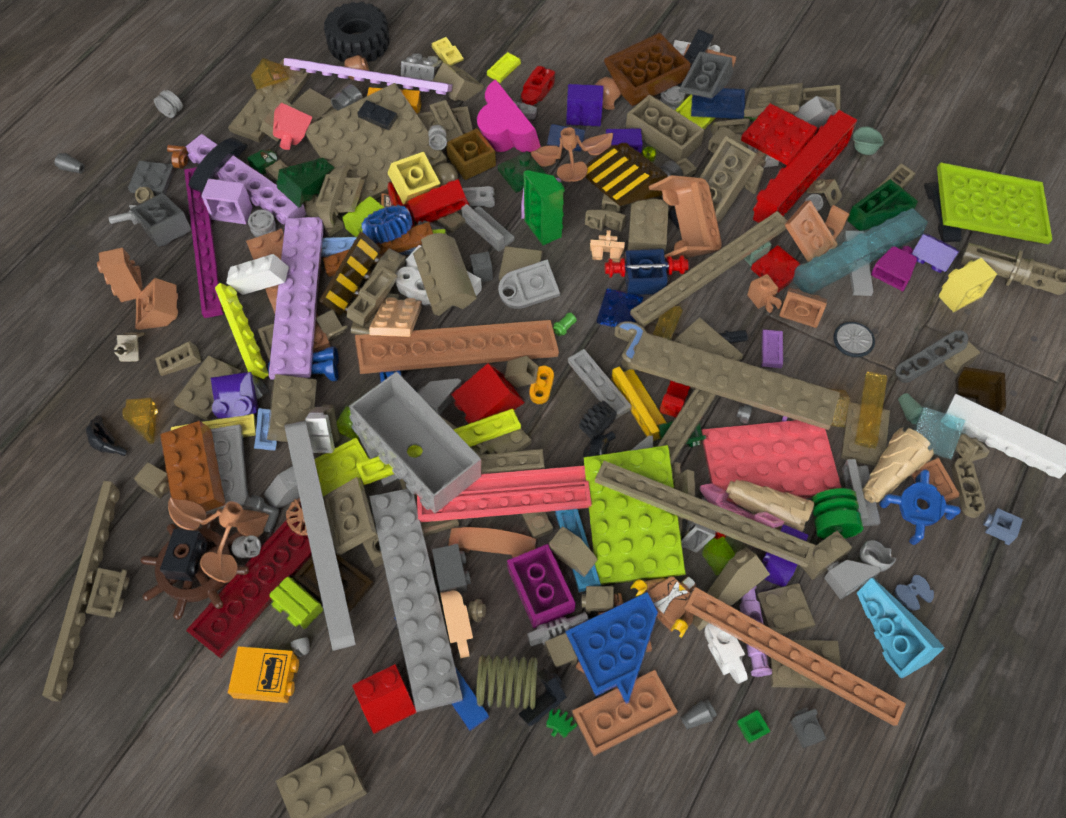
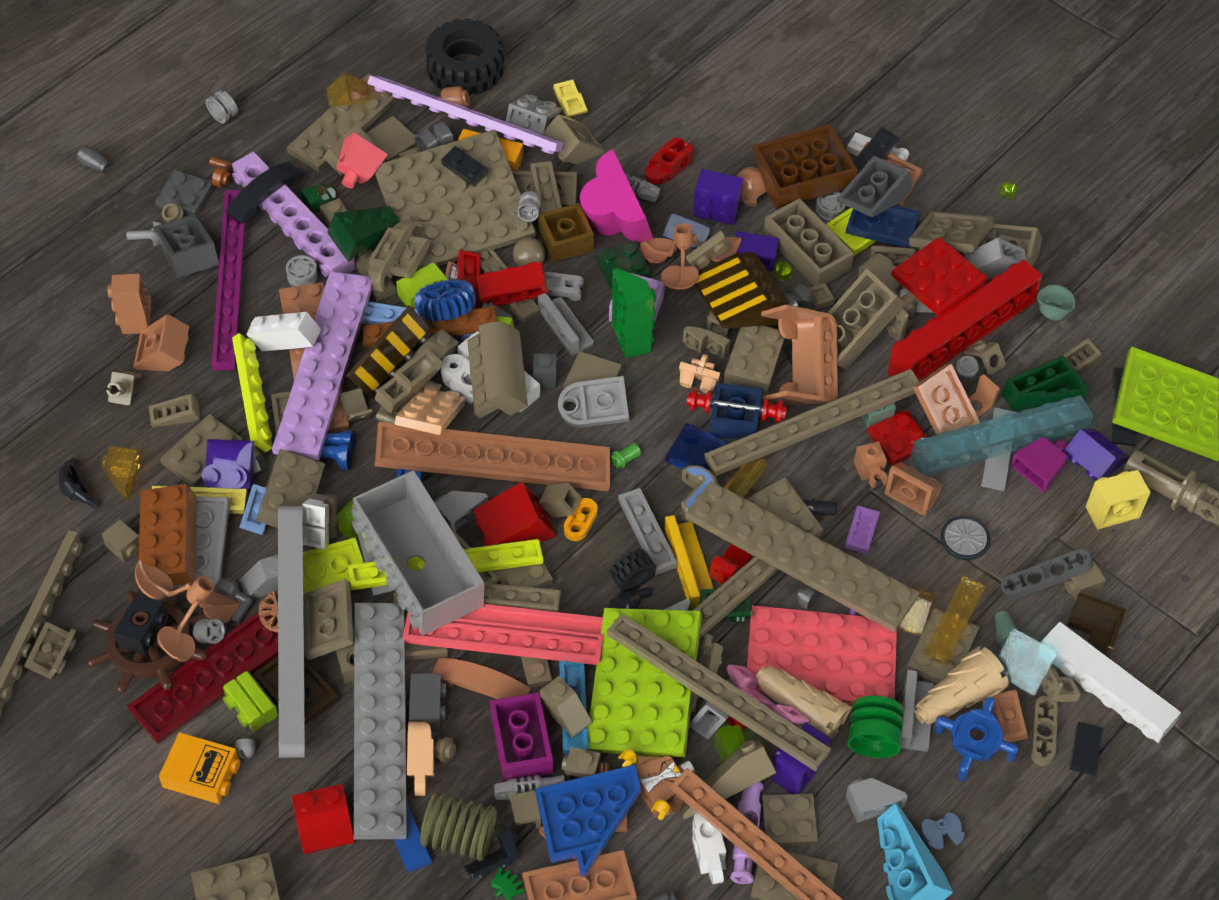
camera: 10 degrees right, 5 degrees down
lavender brick [201,179,253,224] -> none
light yellow brick [387,152,440,204] -> none
neon yellow tile [487,52,521,83] -> none
dark tan brick [801,531,852,580] -> none
light grey hair [860,540,896,572] -> none
sand blue brick [983,508,1023,545] -> none
none -> dark tan plate [685,231,732,270]
none -> clear neon green hinge [1000,182,1018,200]
none -> black tile [1069,722,1103,775]

